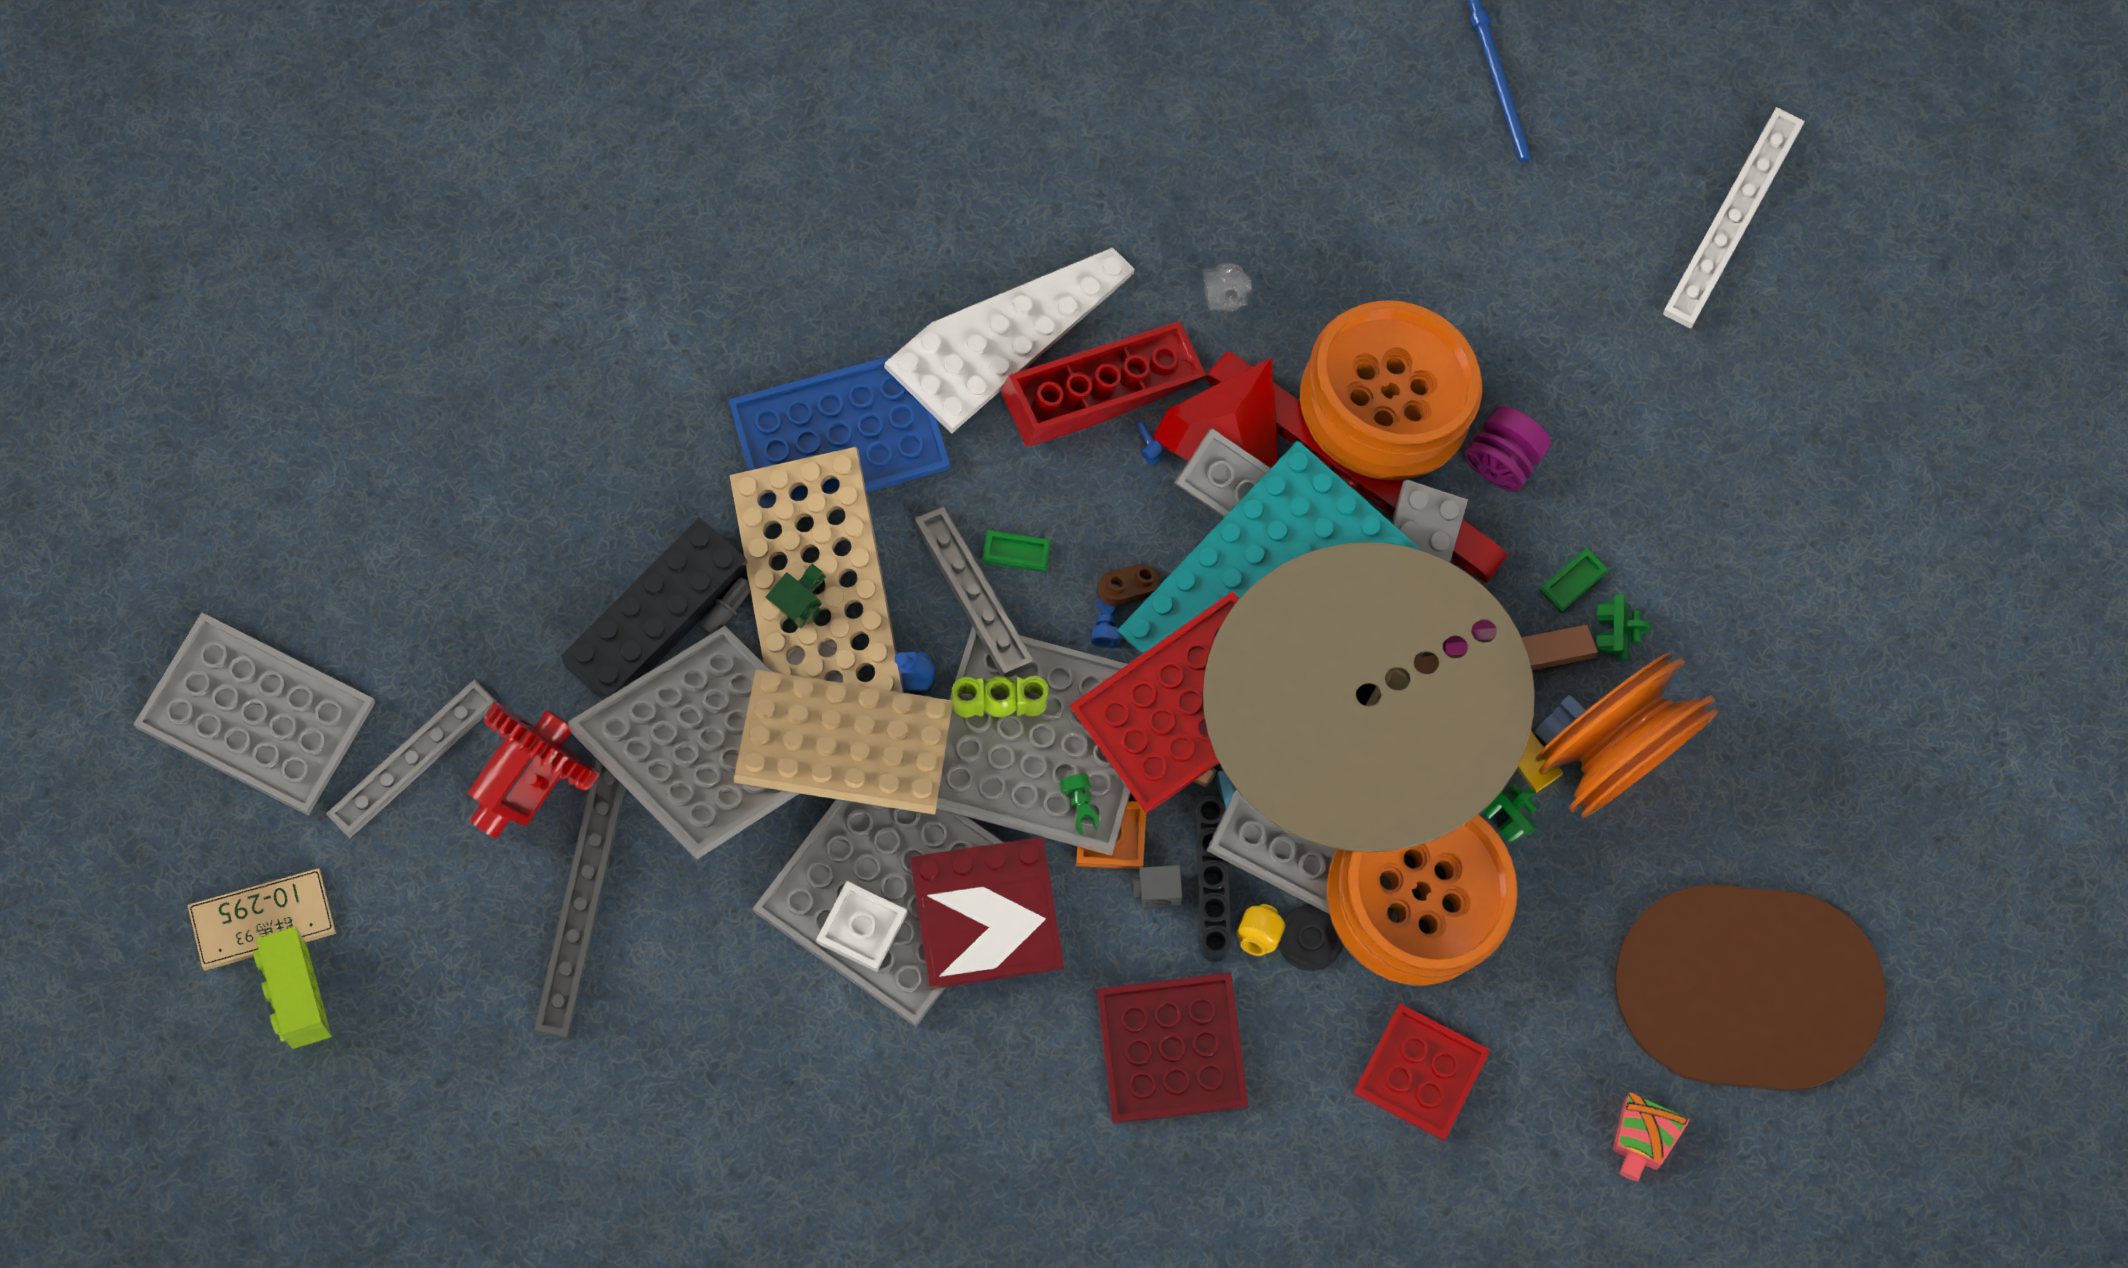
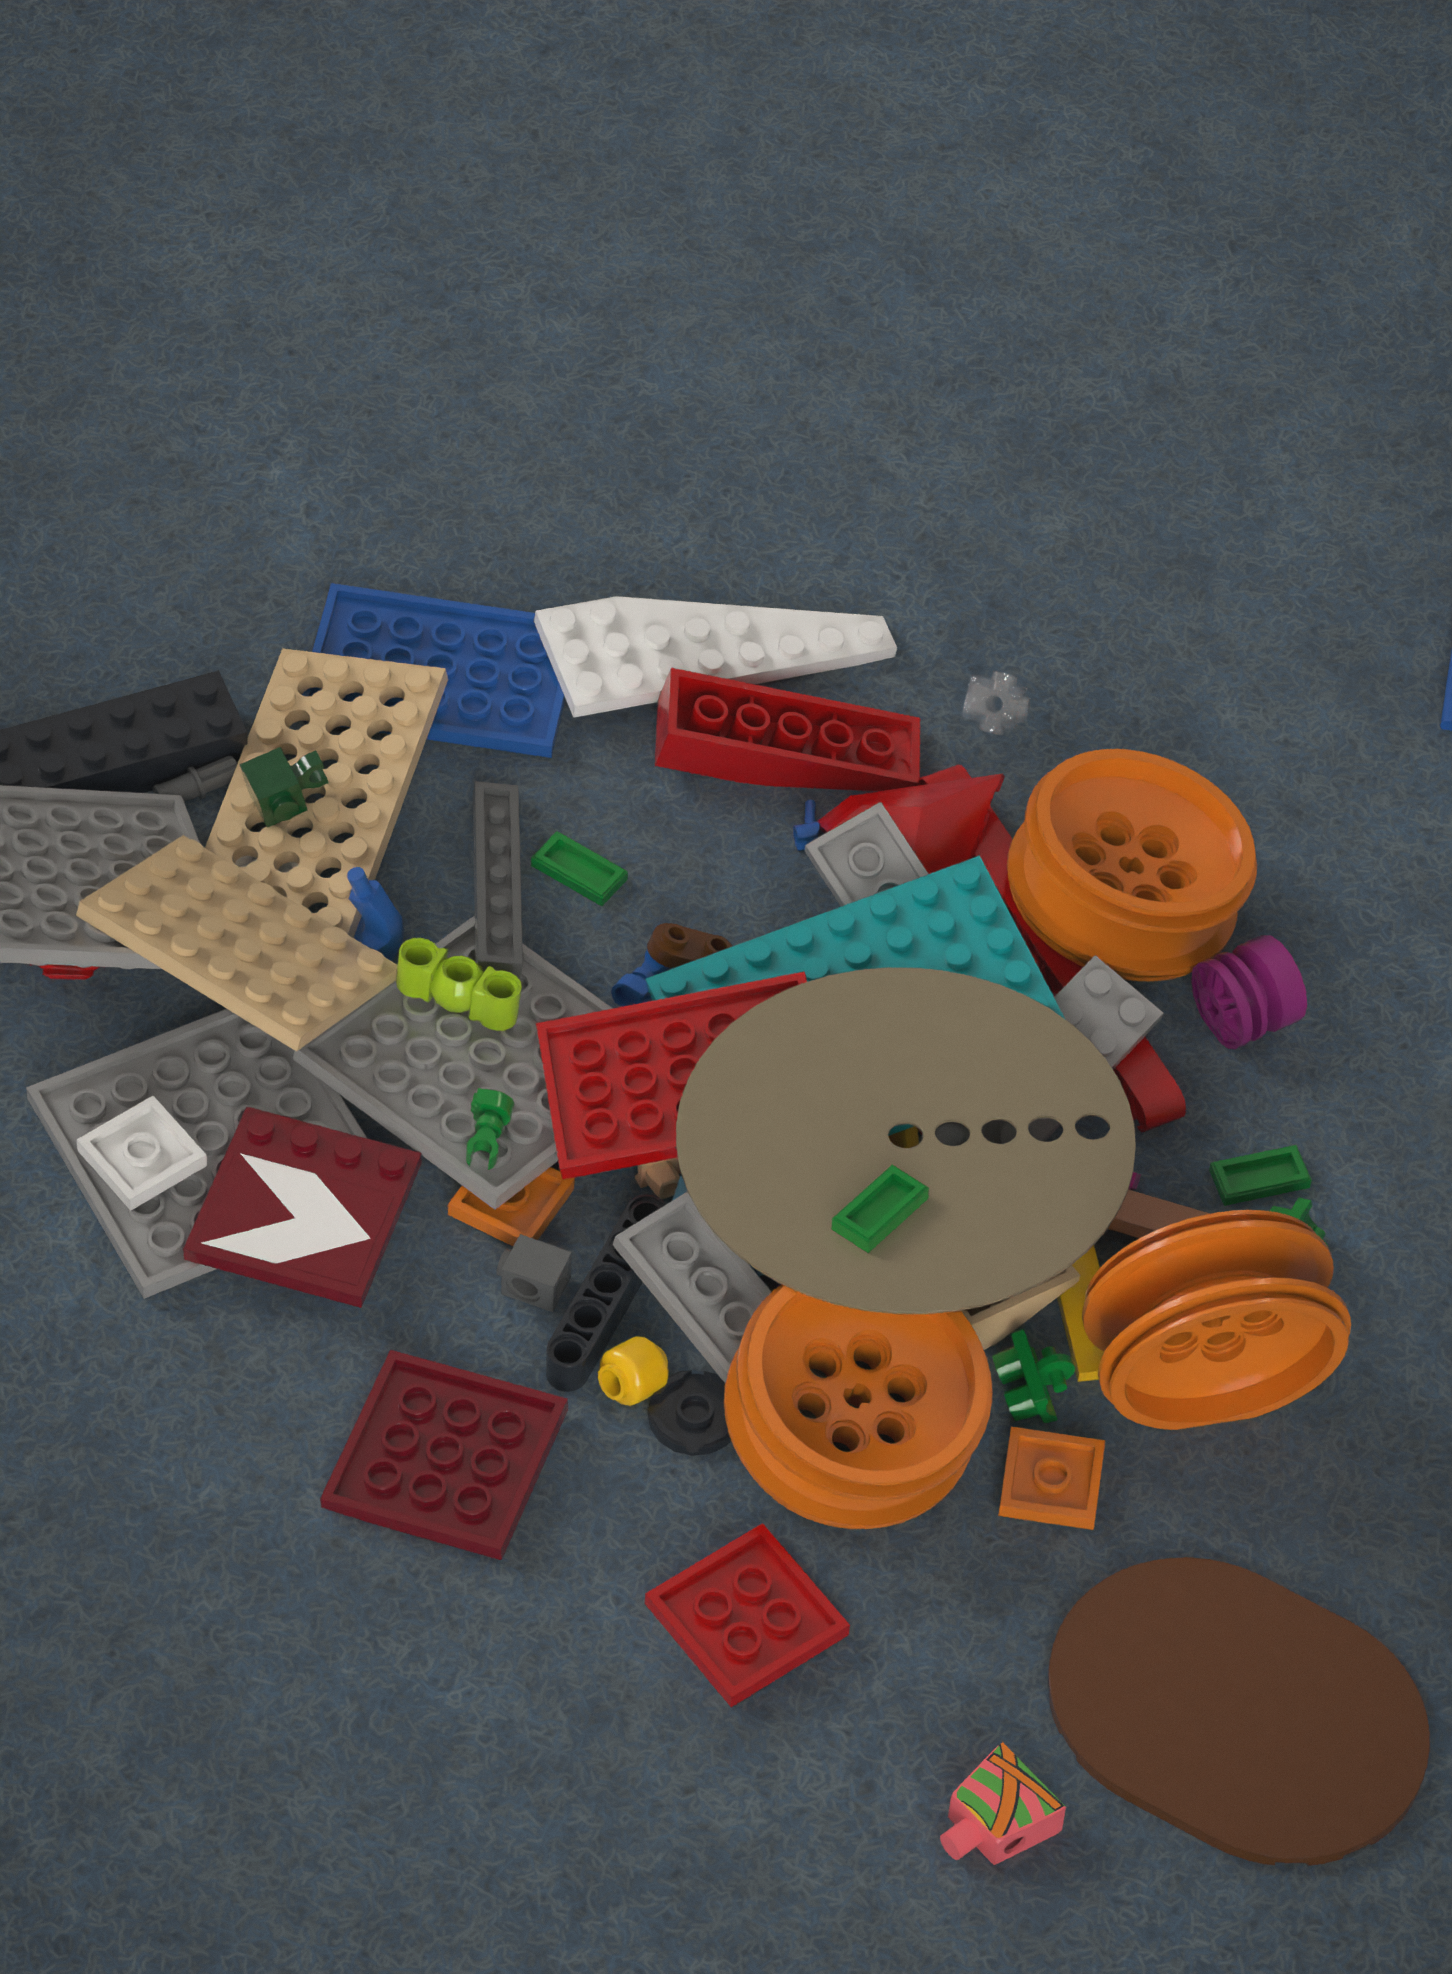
camera: 25 degrees right, 20 degrees down
none -> green tile [831,1164,929,1253]
none -> orange plate [998,1426,1105,1530]

